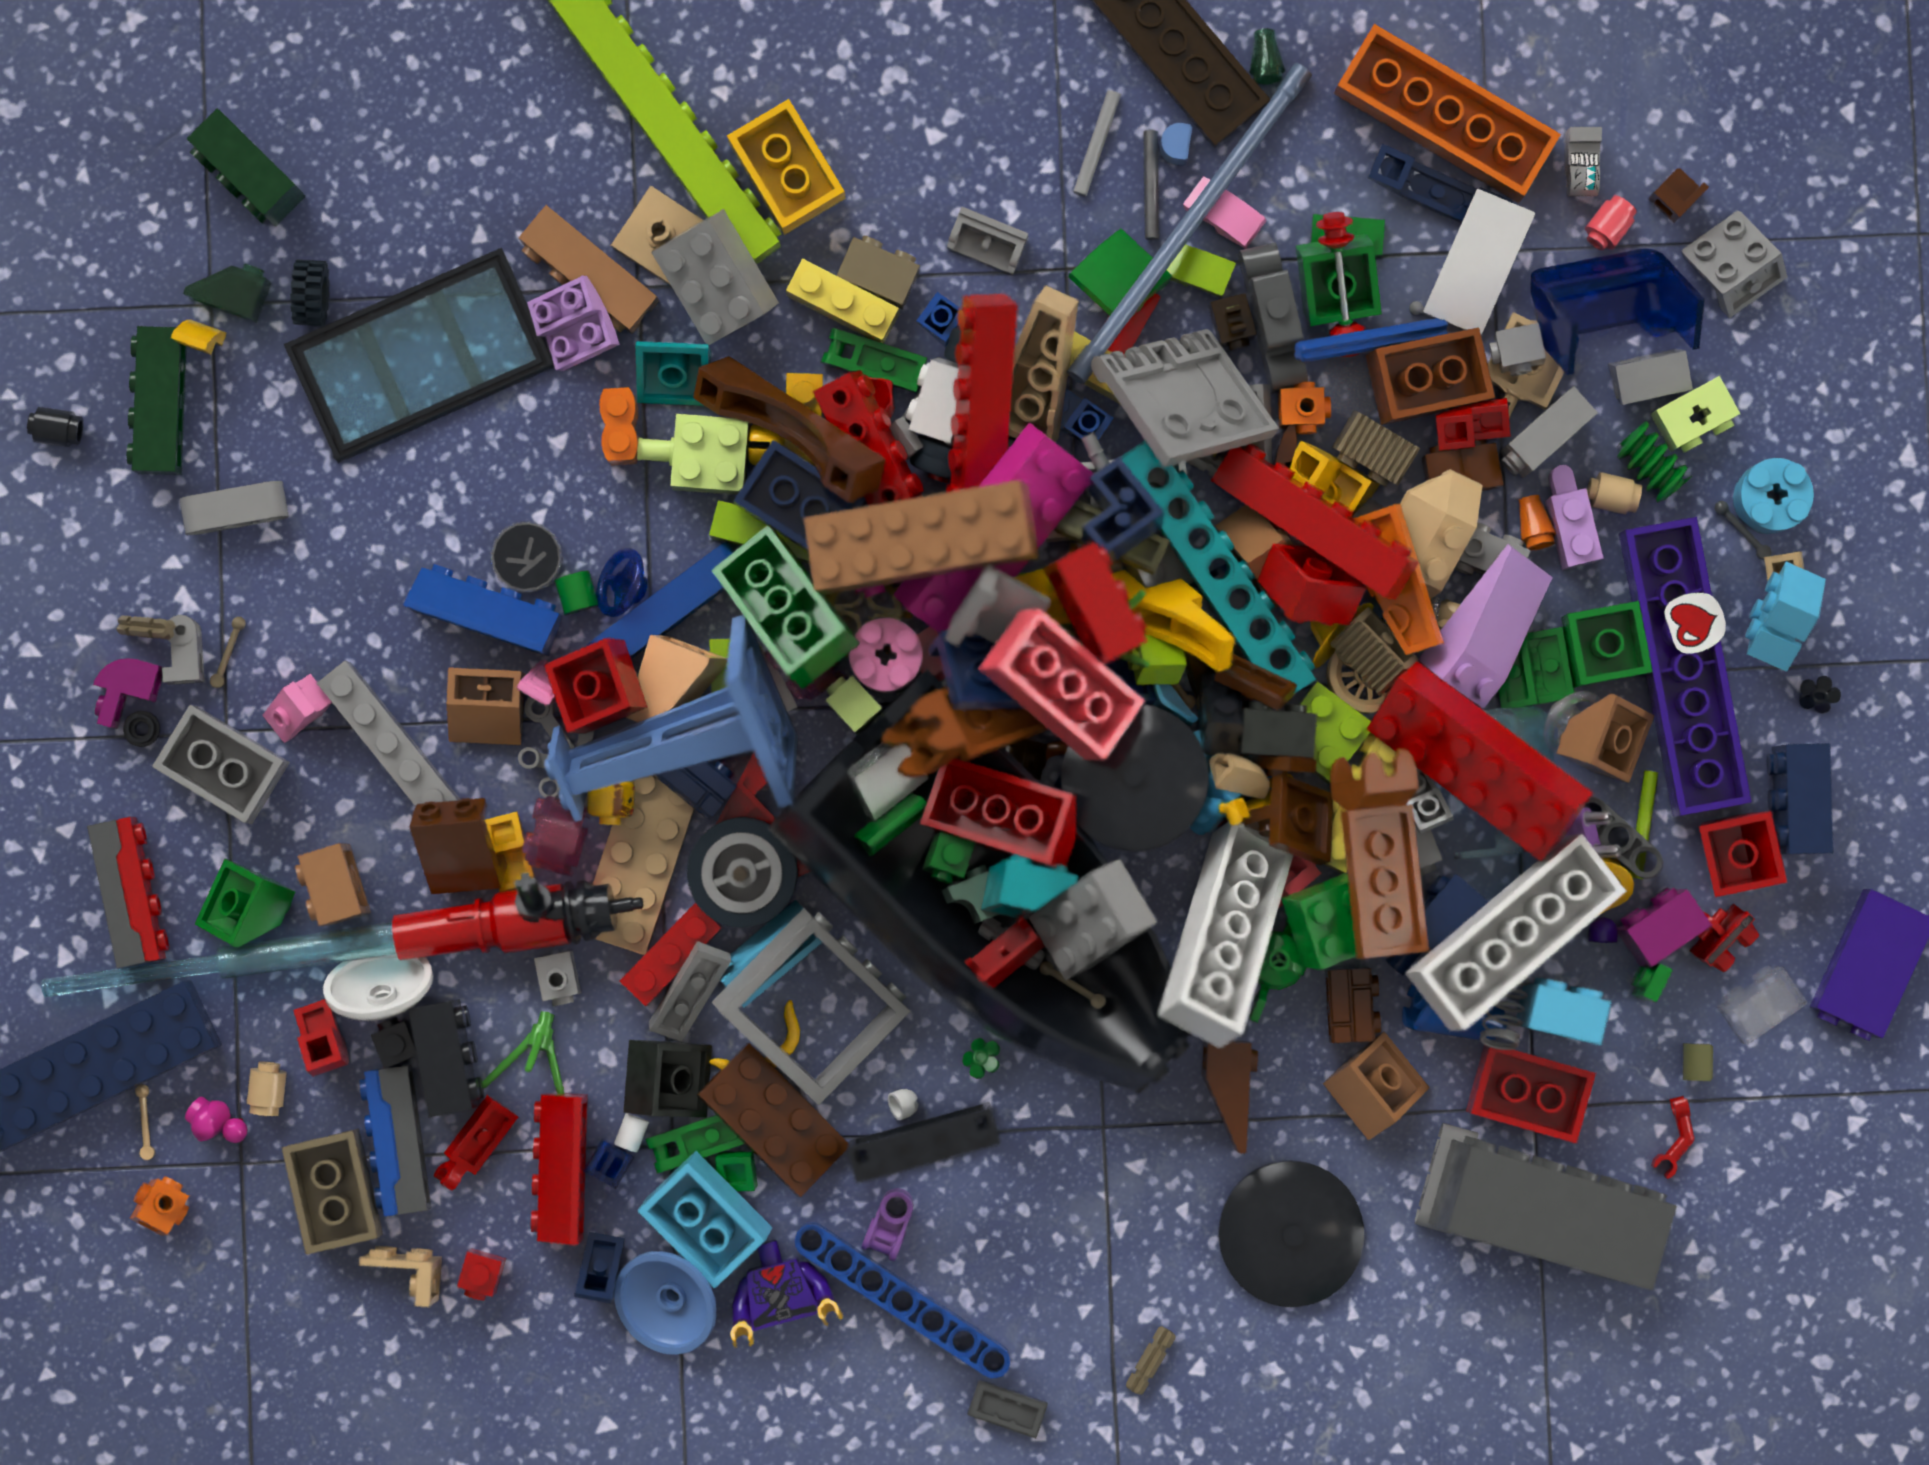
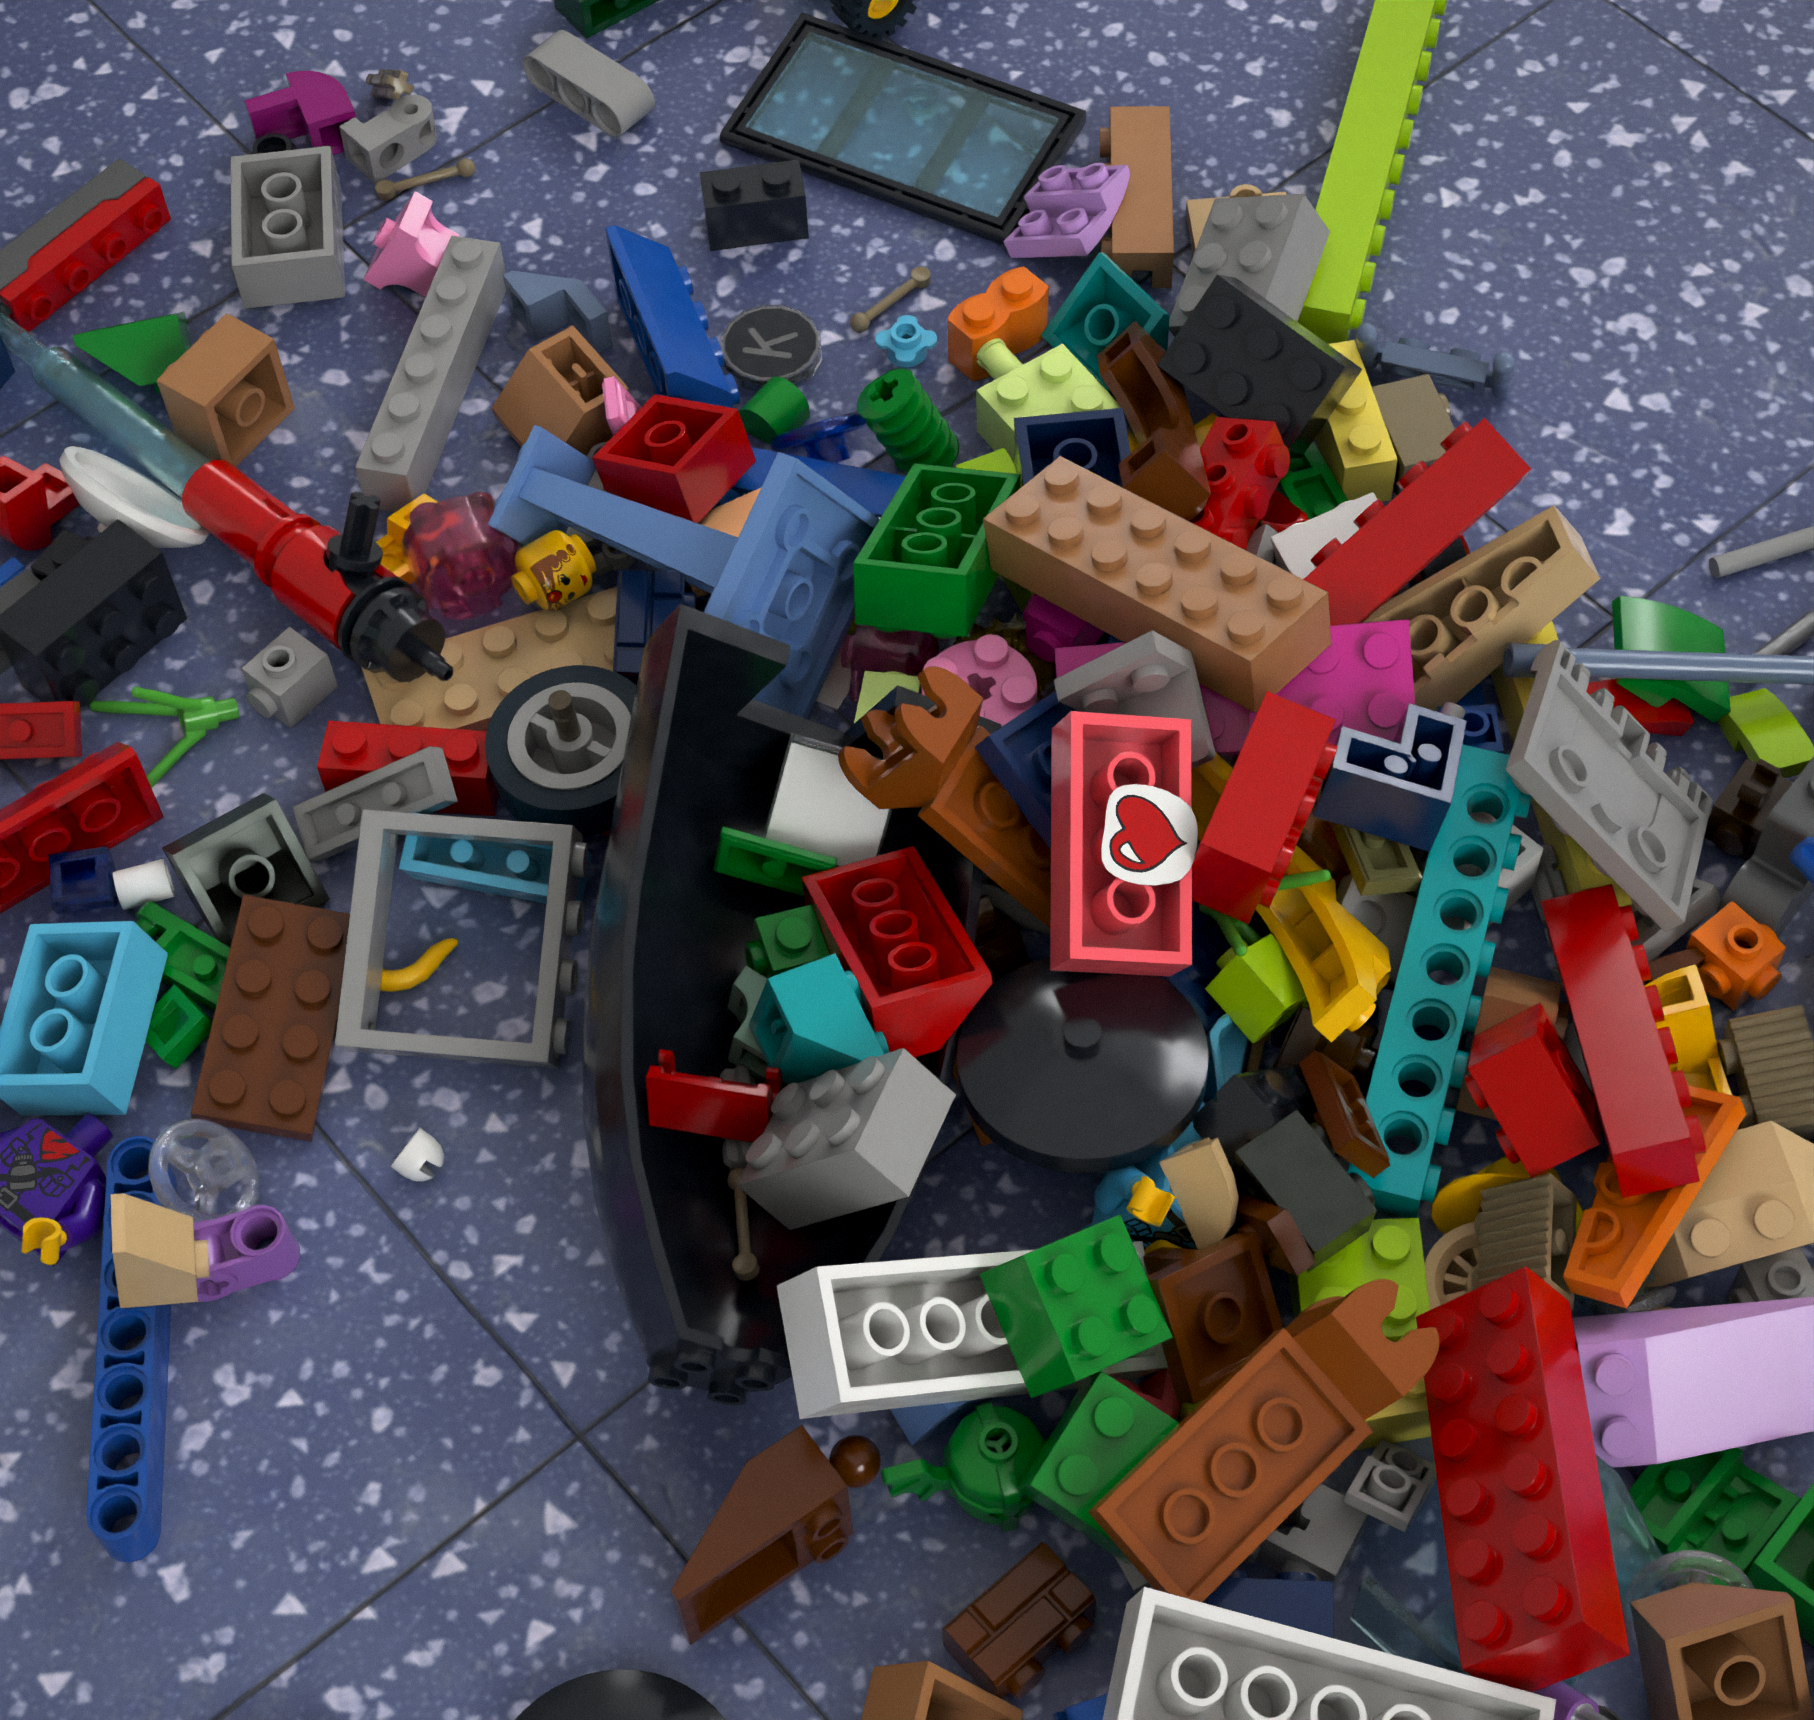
camera: 60 degrees right, 30 degrees down
reddish brown panel [409,798,507,895] -> none
yellow brick [727,99,846,235] -> none
black window [847,1102,1001,1184] -> none
light grey hinge [947,207,1029,275] -> none
green plant [962,1038,1000,1079] -> none
dark grey plate [967,1379,1048,1438] -> none
none -> tan slope [111,1193,210,1308]
none -> clear piece [148,1119,260,1223]
none -> sand blue slope [503,270,613,353]
none -> black brick [700,159,809,251]
none -> dark tan hinge [850,266,931,333]
none -> green piece [856,368,960,474]
none -> medium azure plate [876,315,937,367]
none -> green brick [979,1214,1173,1398]
none -> sticker [1101,784,1198,886]
none -> black brick [1157,274,1362,458]
none -> sand blue plate [1356,323,1515,398]

